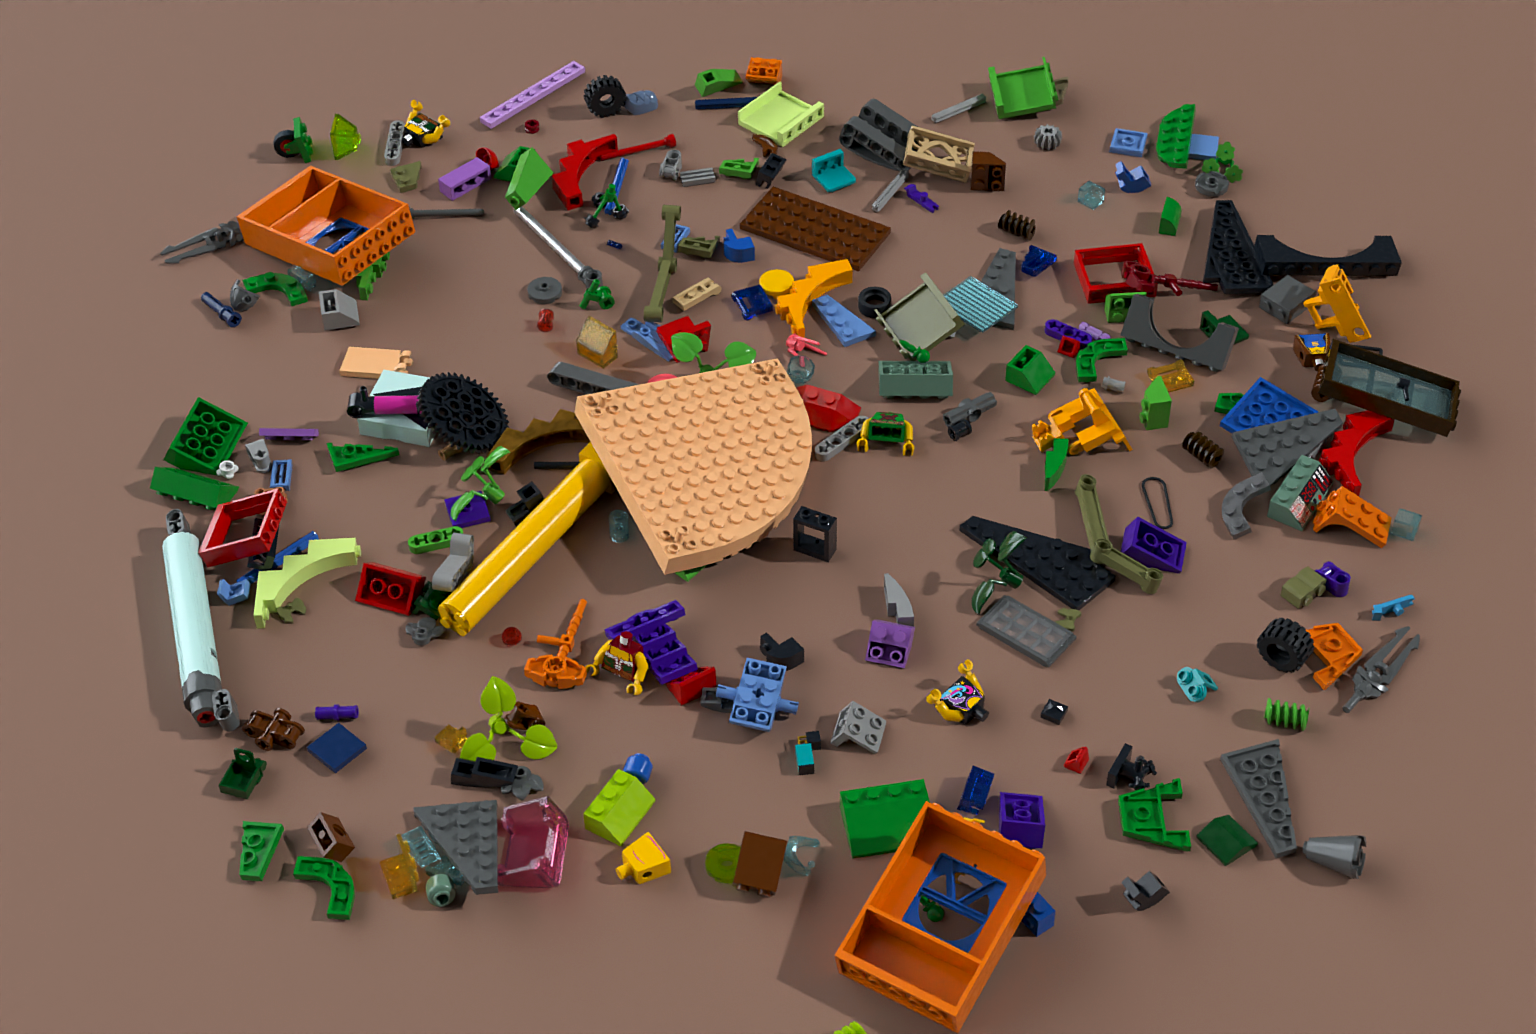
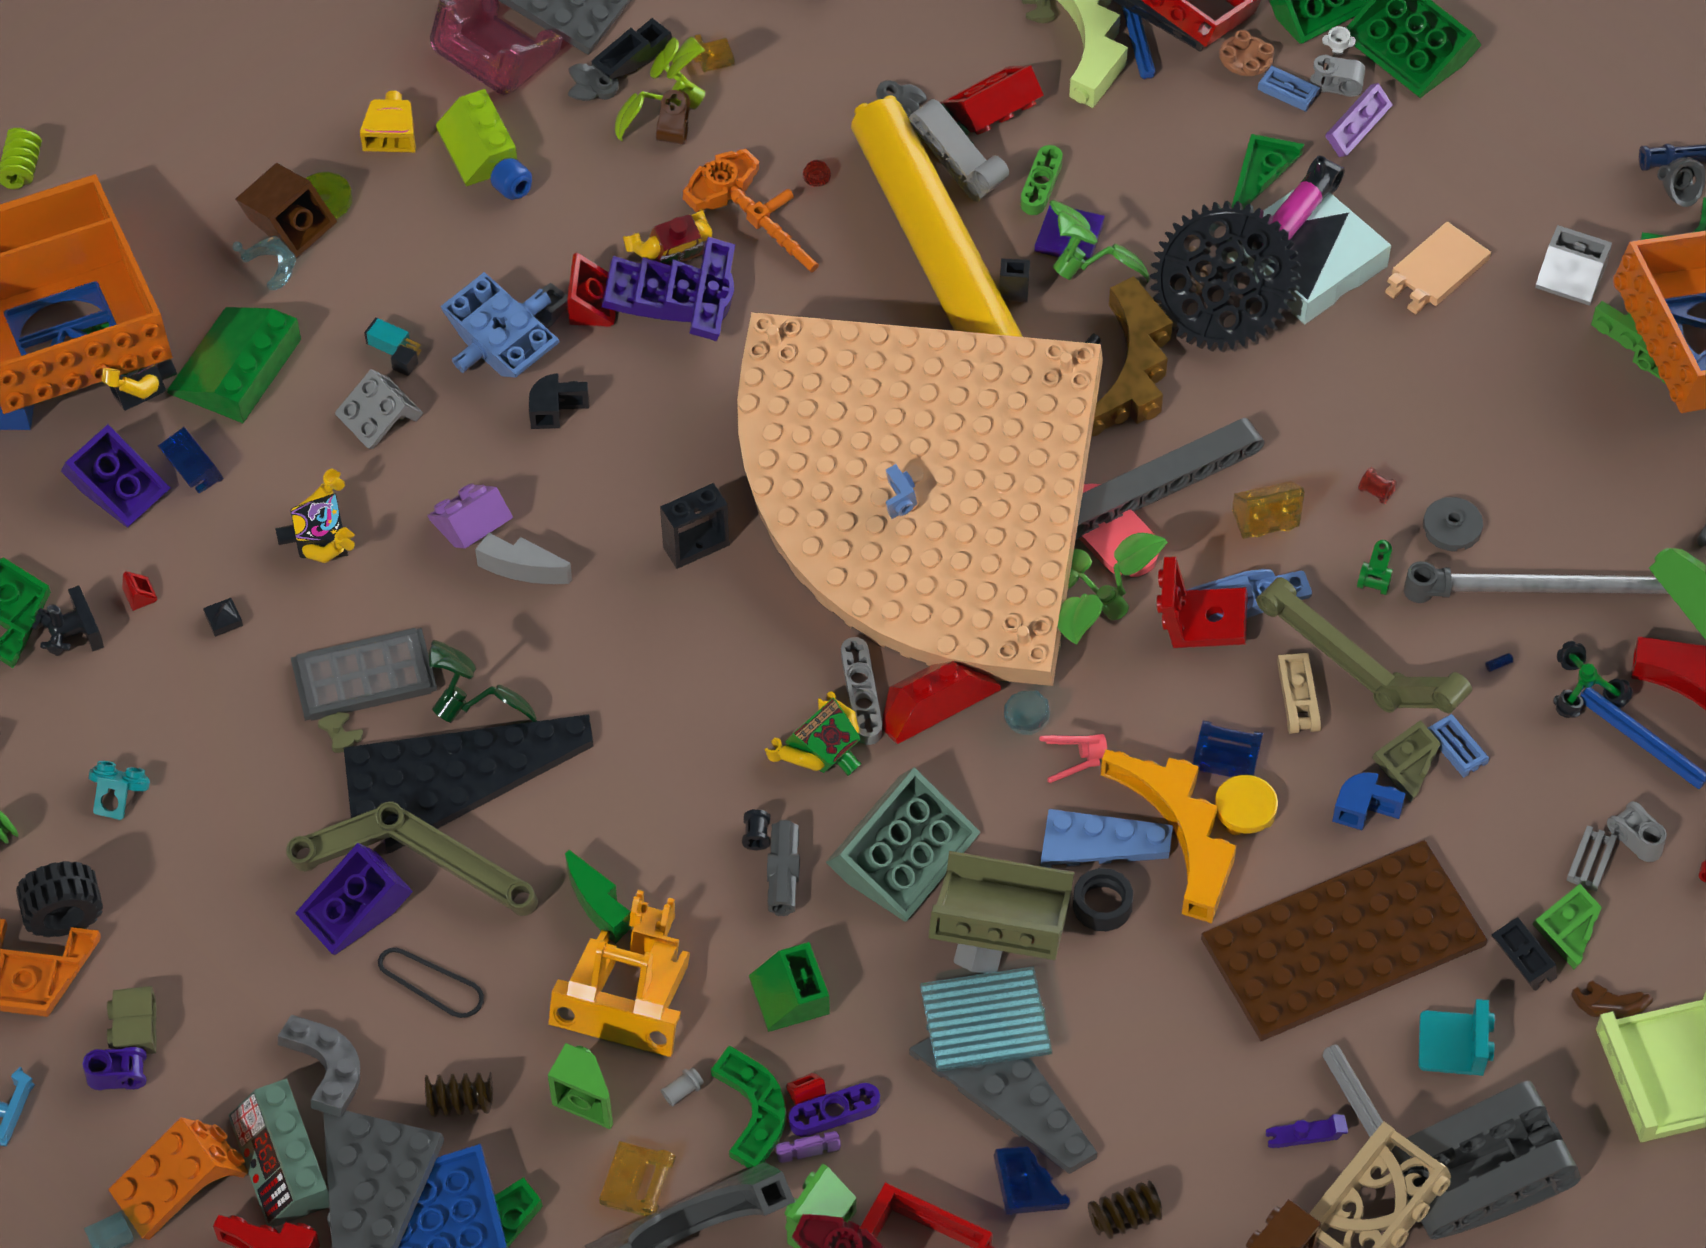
camera: 125 degrees right, 10 degrees up
green bar [899,340,930,363] -> none
none -> medium blue bracket [886,464,917,519]

